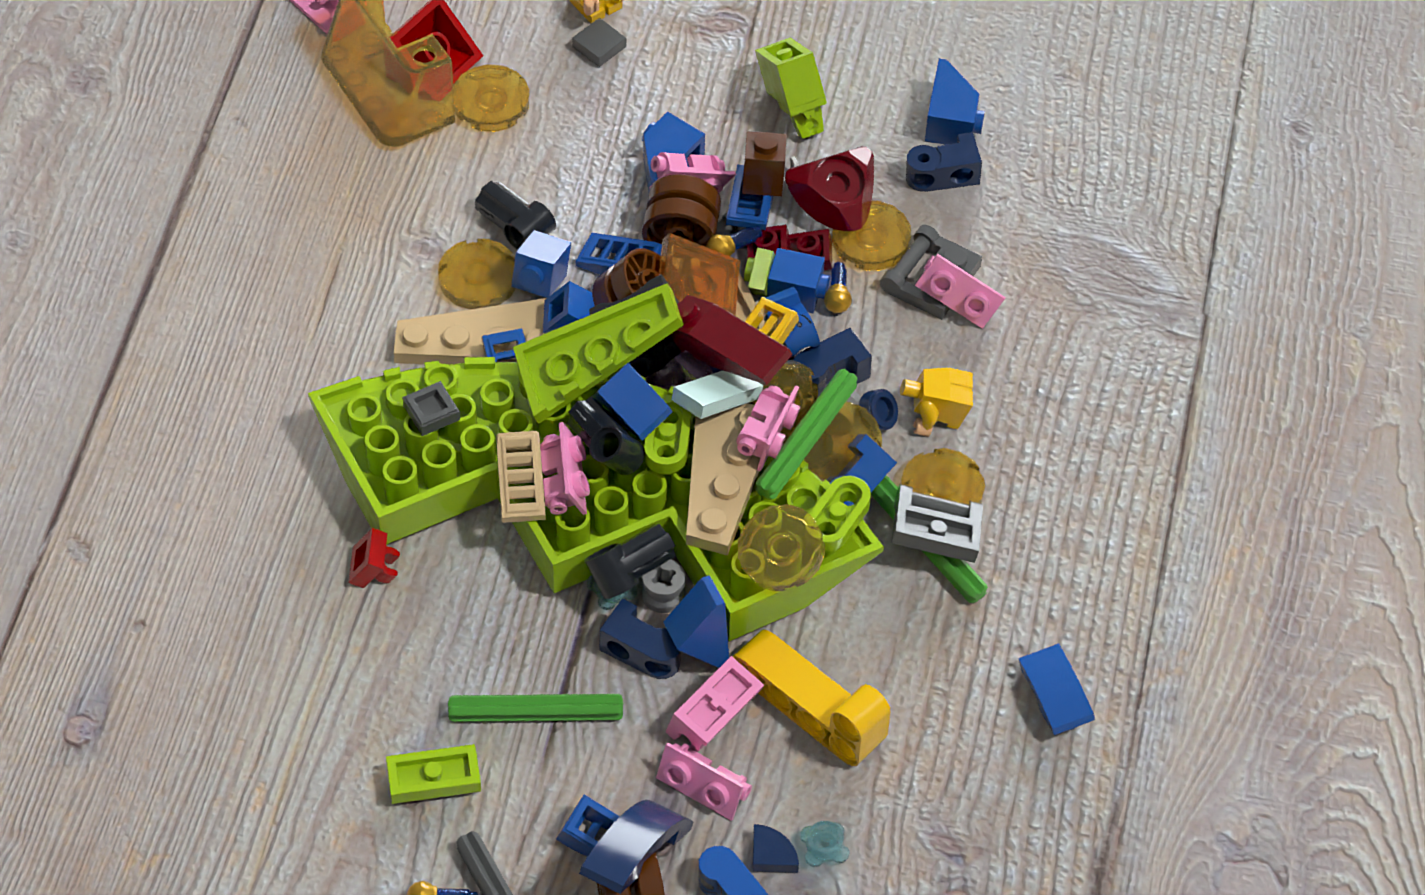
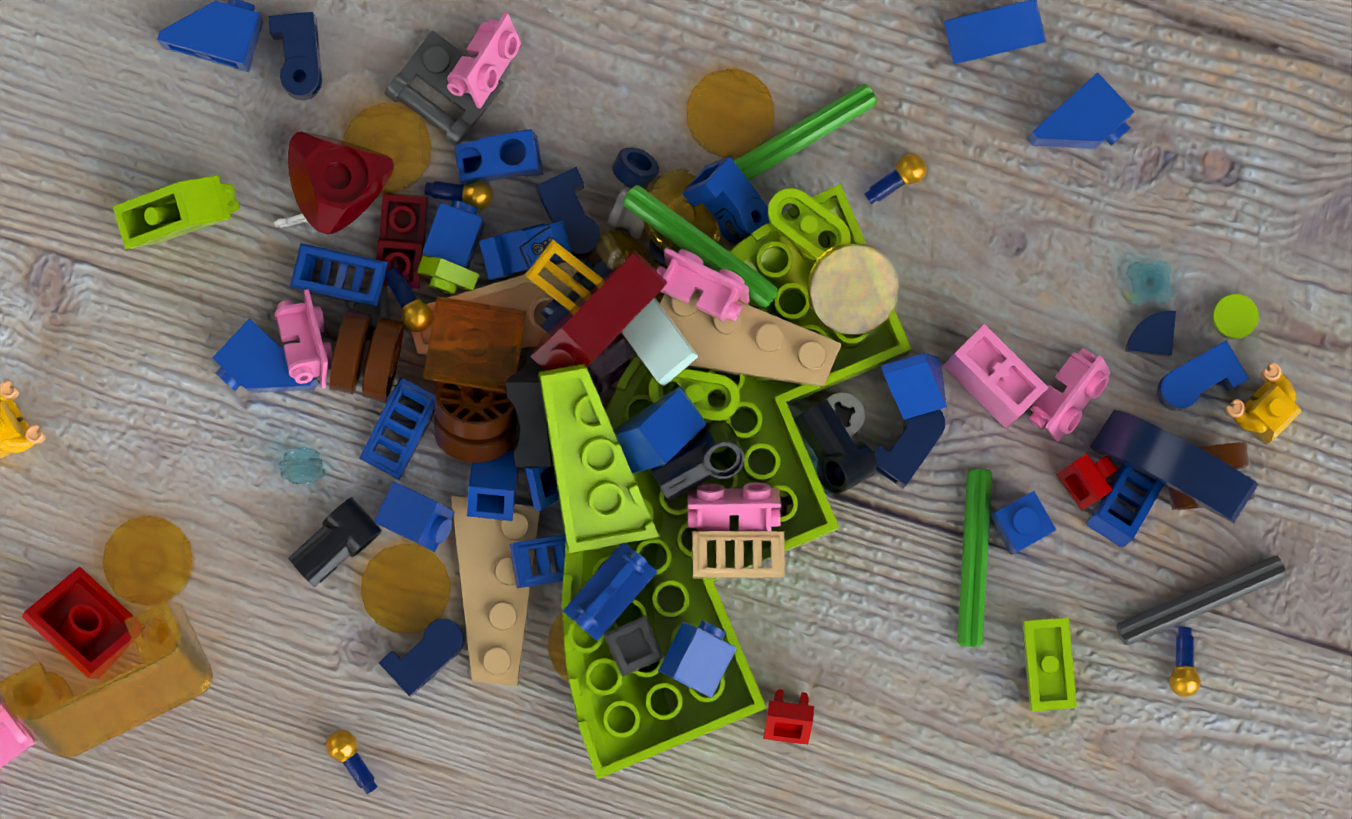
camera: 90 degrees left, 30 degrees up
dark grey tile [572,18,627,67] -> none
yellow beam [732,629,891,766] -> none
reddish brown brick [742,131,787,197] -> none
dark grey plate [891,484,983,563] -> none
yellow piece [900,368,973,437] -> none
none -> clear light blue plate [278,448,325,484]
none -> piece [326,730,378,794]
none -> dark blue leg [379,619,464,697]
none -> blue leg [454,129,544,184]
none -> blue hinge [563,543,658,641]
none -> brick [658,620,736,698]
none -> piece [864,153,927,205]
none -> blue brick [990,491,1056,555]
none -> blue slope [1027,72,1134,149]
none -> red tile [1056,453,1118,511]

